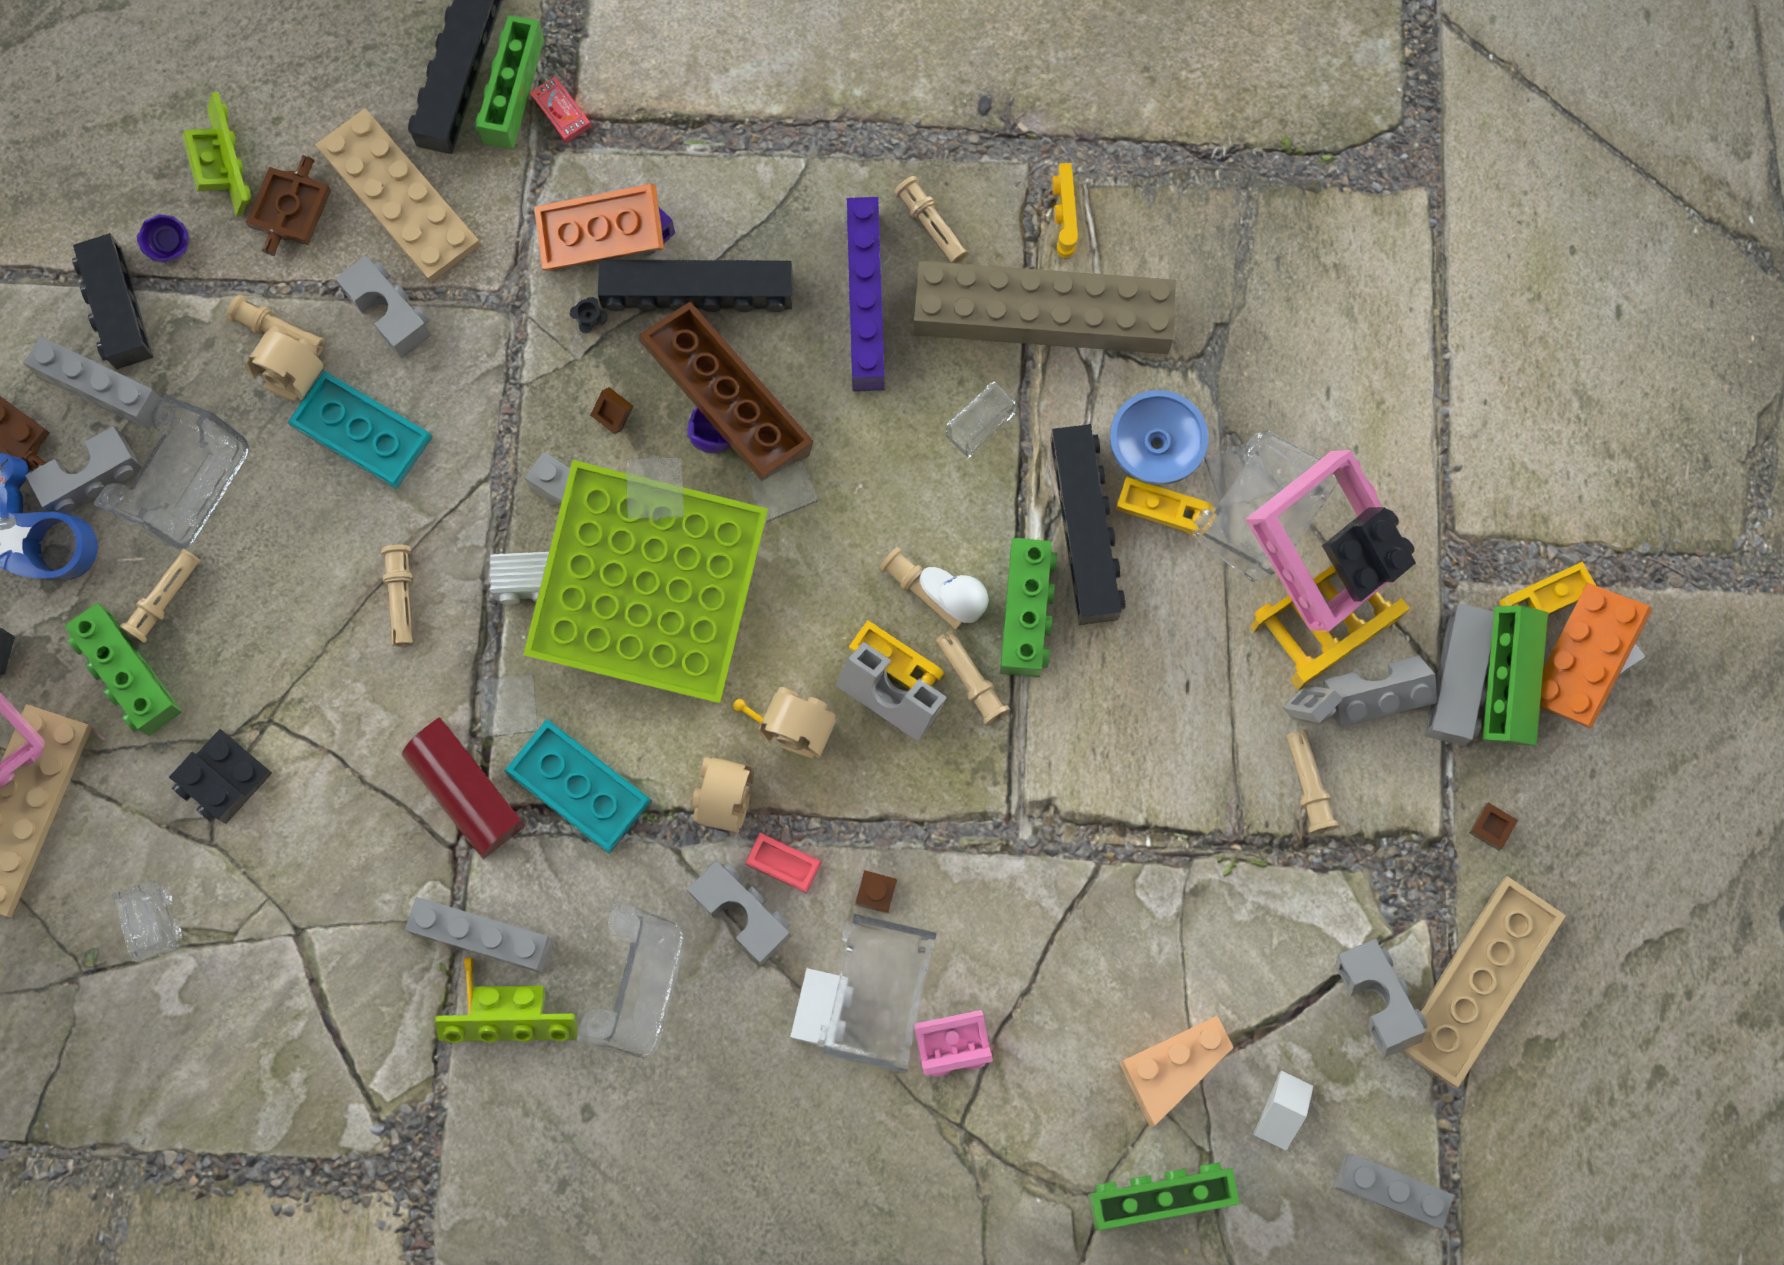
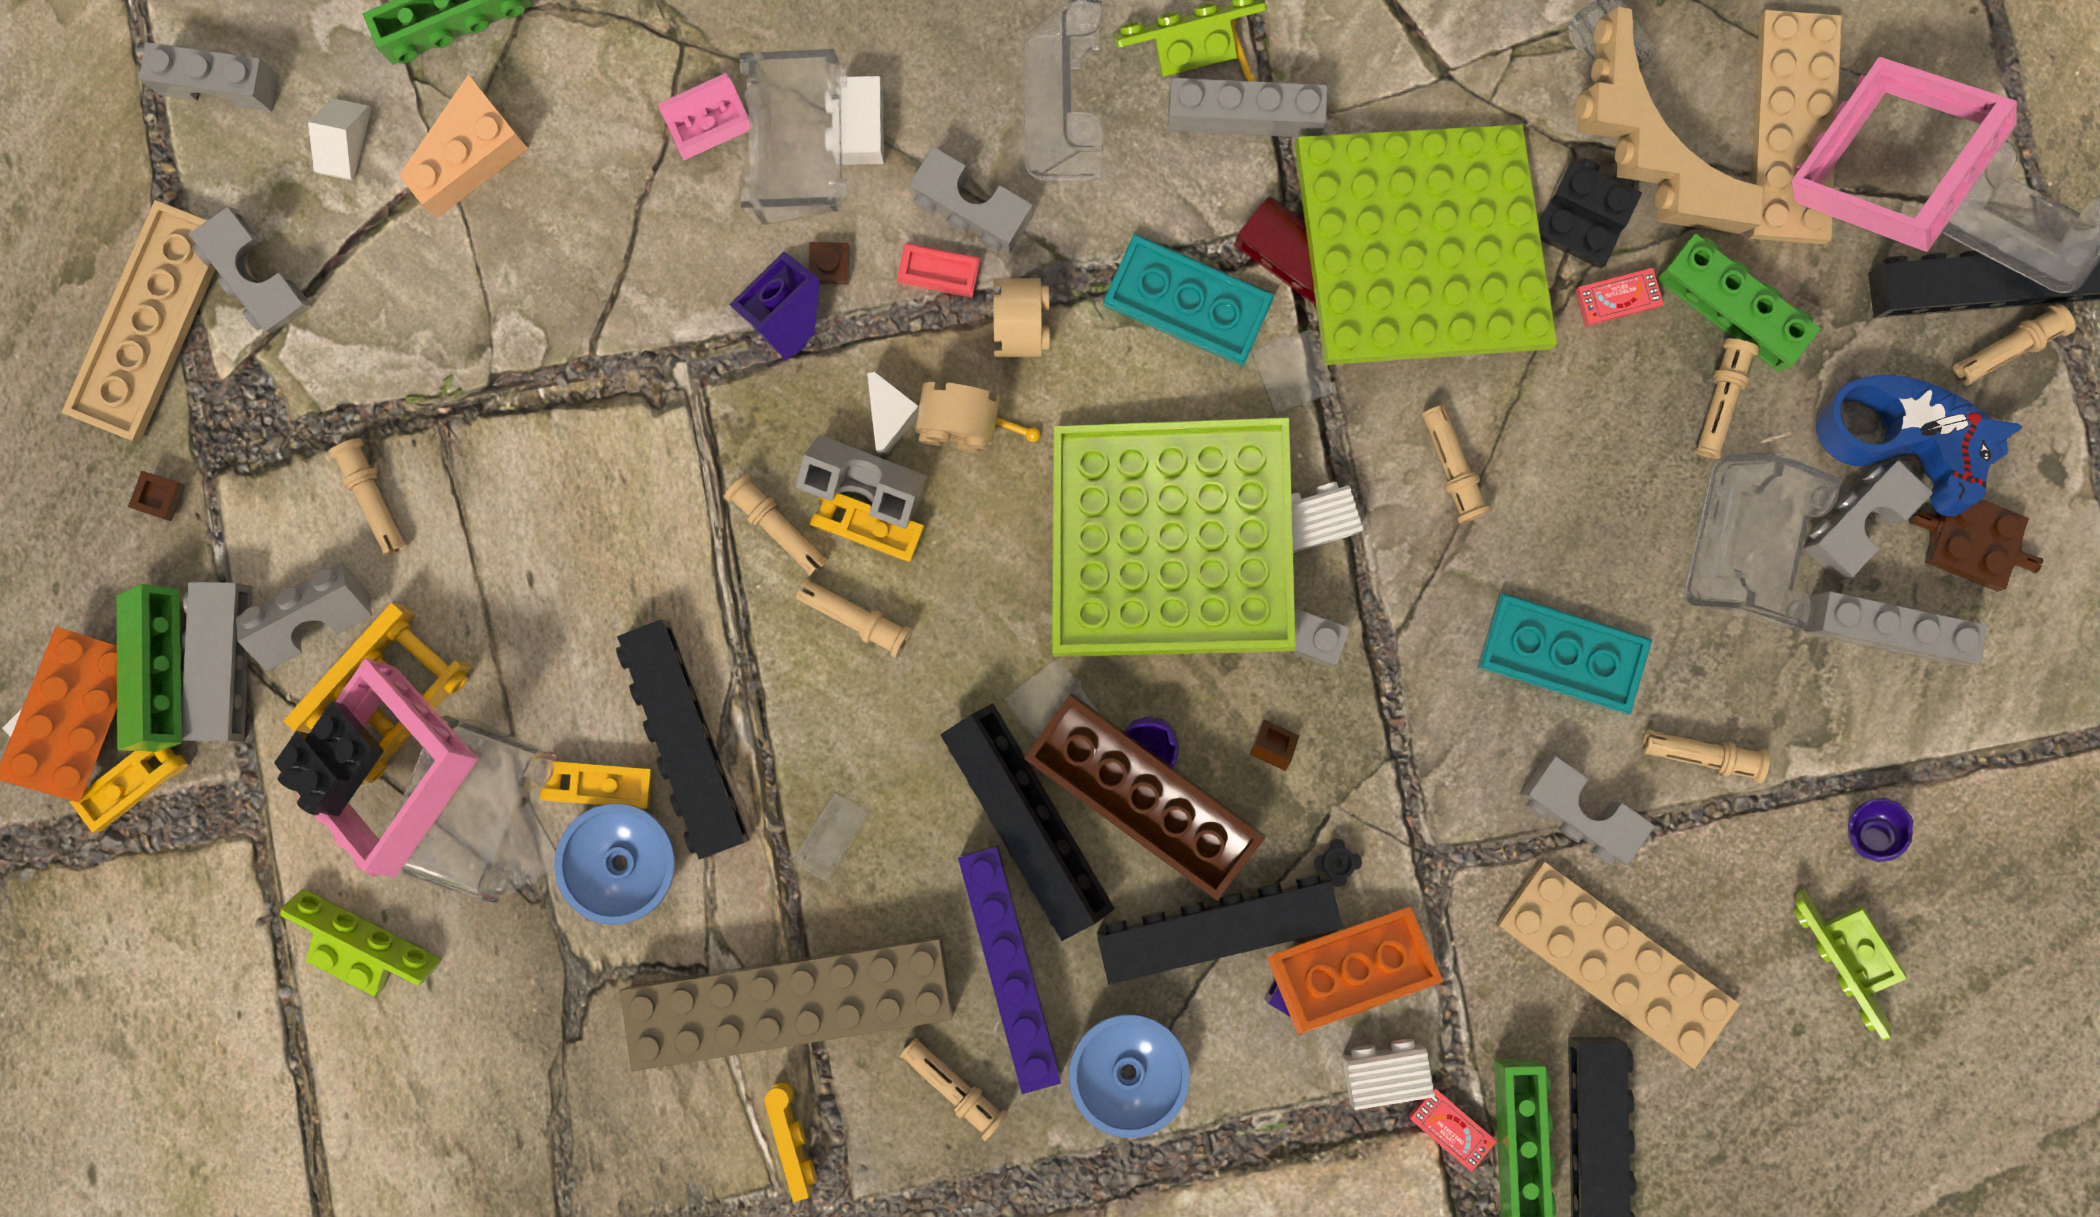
camera: 170 degrees right, 10 degrees up
black brick [72,233,154,370] -> none
tan brick [244,326,323,401] -> none
reddish brown plate [246,155,331,256] -> none
clear piece [626,455,684,521] -> none
white cap [920,567,989,623] -> none
bright green brick [1000,538,1057,677] -> none
light grey plate [1283,685,1343,723] -> none
none -> lime bracket [280,889,440,997]
none -> dark purple slope [729,252,820,361]
none -> white slope [867,372,919,456]
none -> black brick [940,703,1115,941]
none -> medium blue dish [1069,1014,1190,1138]
none -> lime plate [1294,124,1557,365]
none -> white brick [1342,1039,1435,1110]
none -> tan arch [1575,7,1764,234]
none -> coral tile [1575,268,1664,327]

